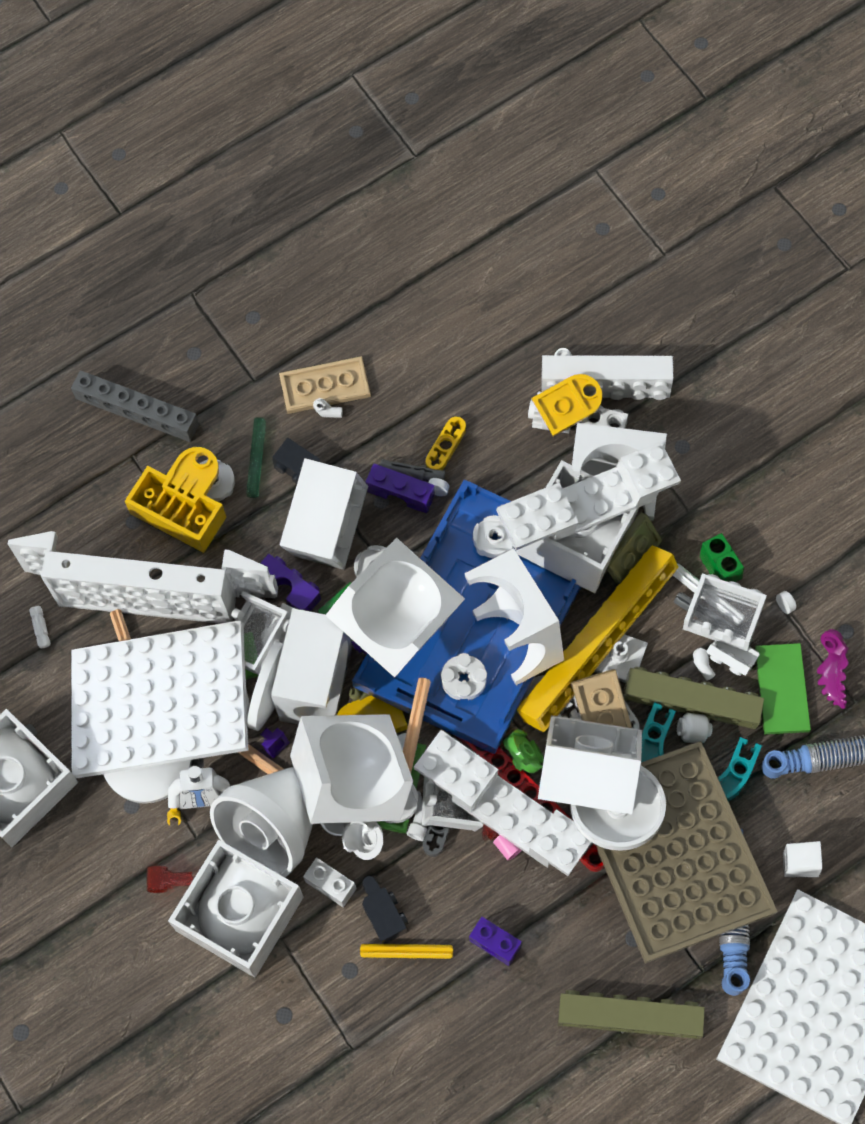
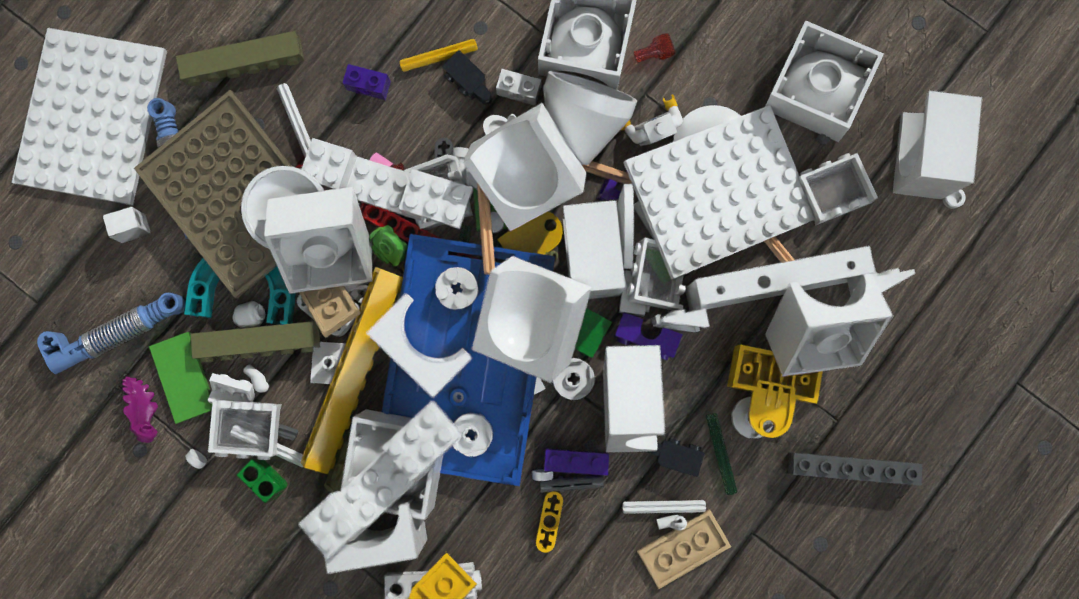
camera: 165 degrees right, 15 degrees up
white axle [29,606,51,648] -> none
none -> white axle [277,83,311,158]
none -> white axle [622,500,706,514]
none -> white piece [765,273,893,376]
none -> window [799,153,878,226]

